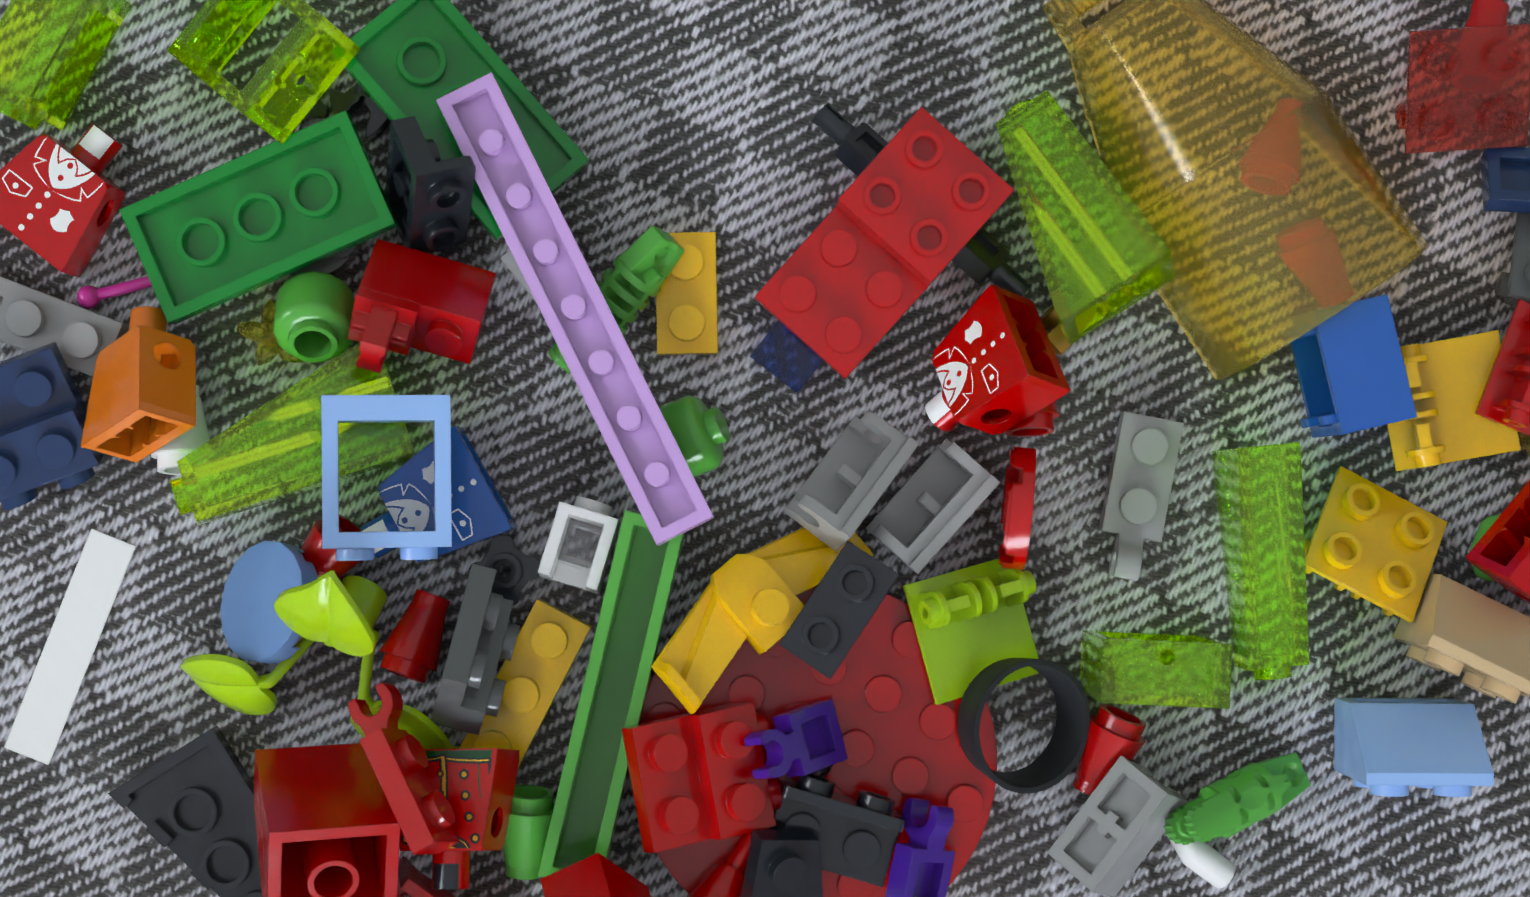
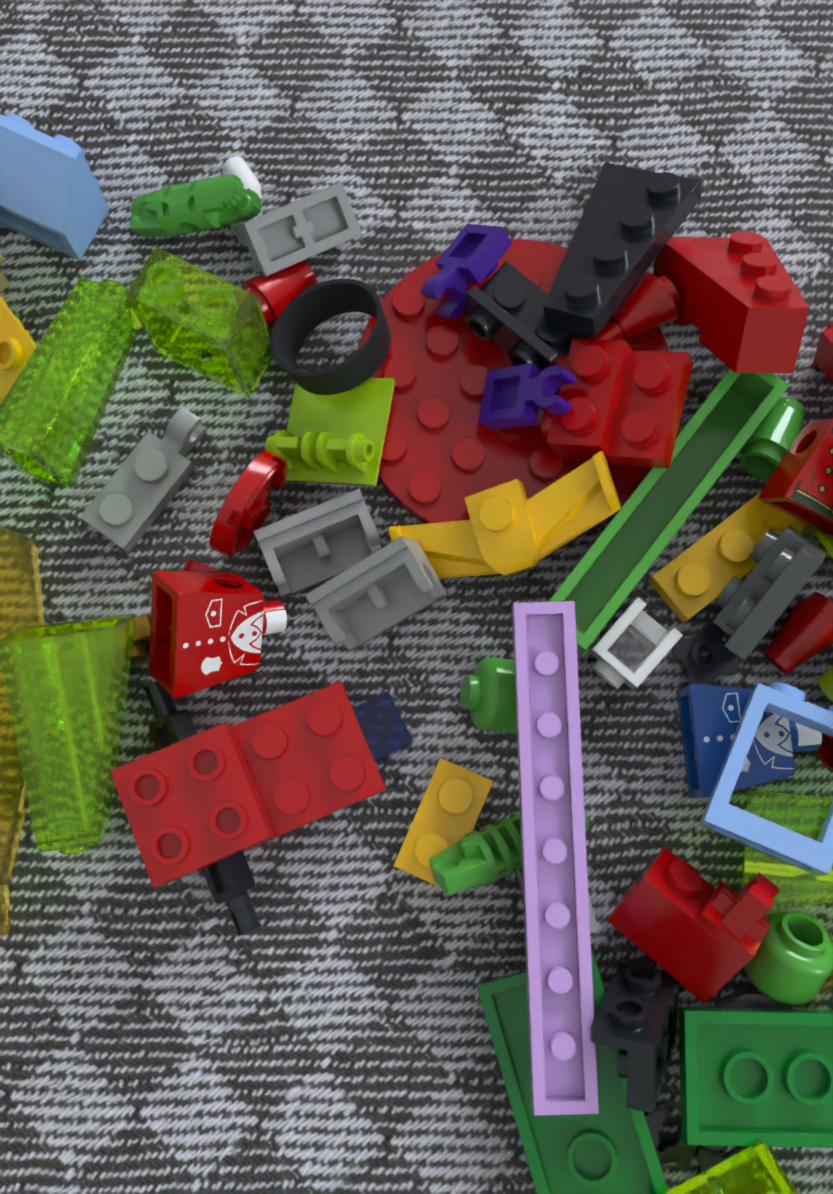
camera: 160 degrees left, 10 degrees down
black hinge [779,541,900,679] -> none

